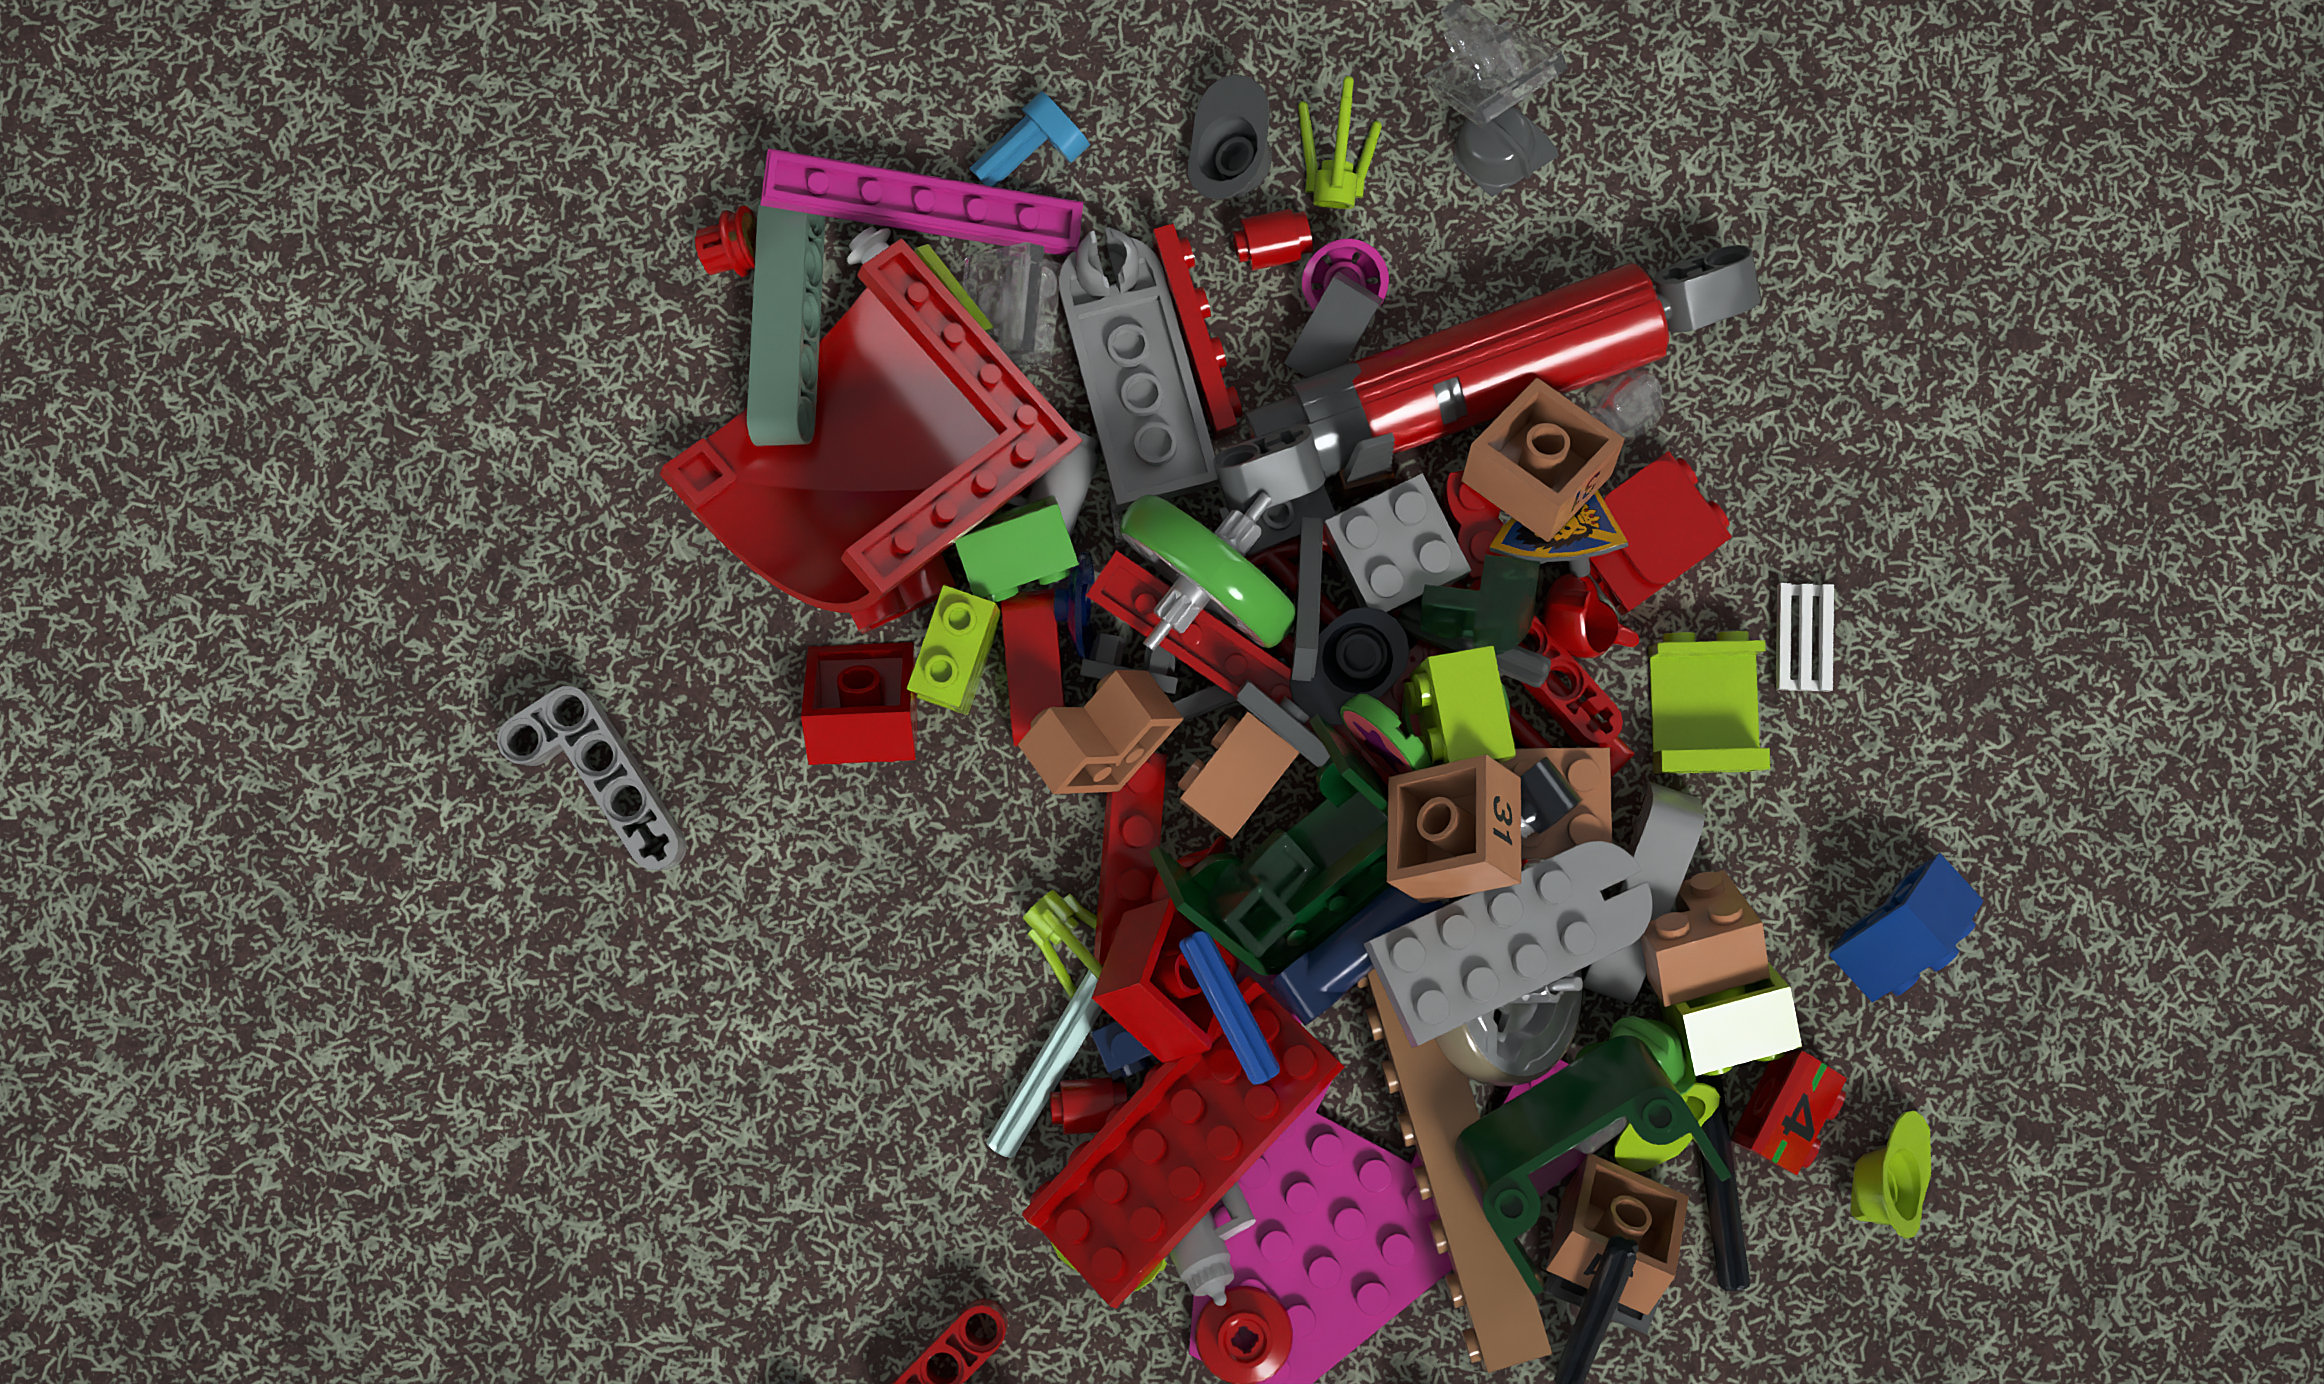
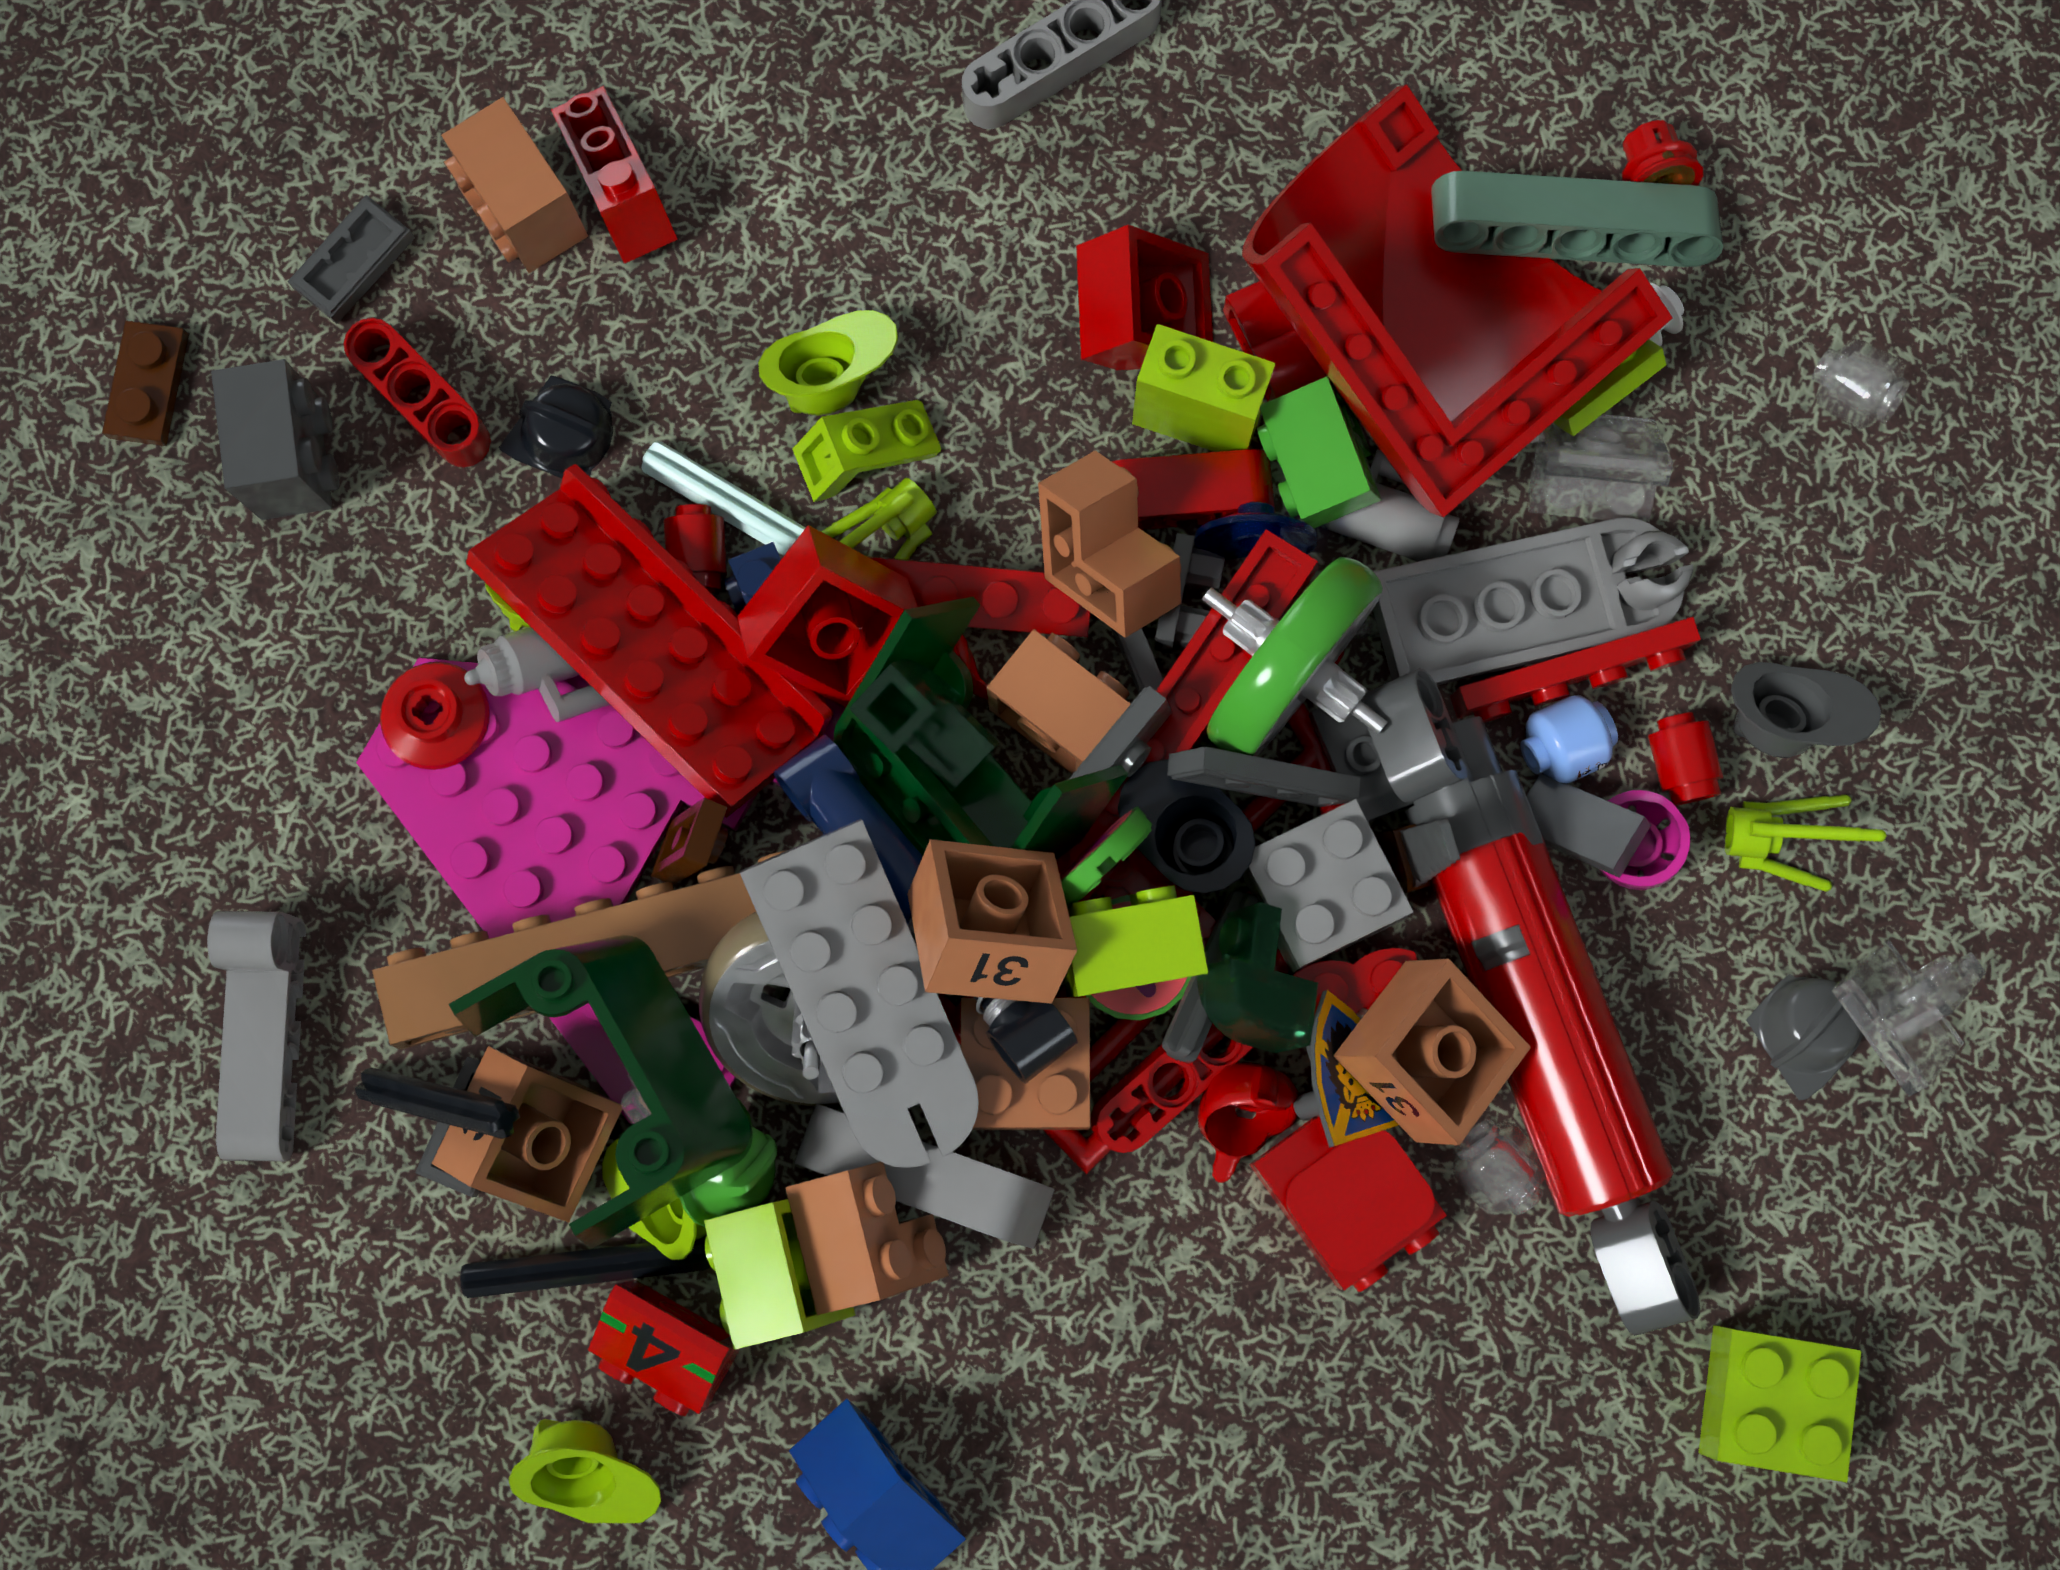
camera: 95 degrees right, 5 degrees down
dark pink tile [760,148,1083,257] -> none
dark azure piece [969,91,1090,187] -> none
blue axle [1179,929,1280,1085] -> none
lime panel [1649,631,1770,774] -> none
white tile [1776,583,1834,692] -> none
none -> nougat brick [441,97,588,273]
none -> black piece [498,375,613,478]
none -> red slope [551,86,678,264]
none -> reddish brown plate [651,798,728,885]
none -> lime piece [758,310,898,416]
none -> lime bracket [792,400,941,502]
none -> light blue head [1520,695,1618,784]
none -> lime brick [1699,1325,1861,1483]
none -> clear head [1812,339,1910,429]

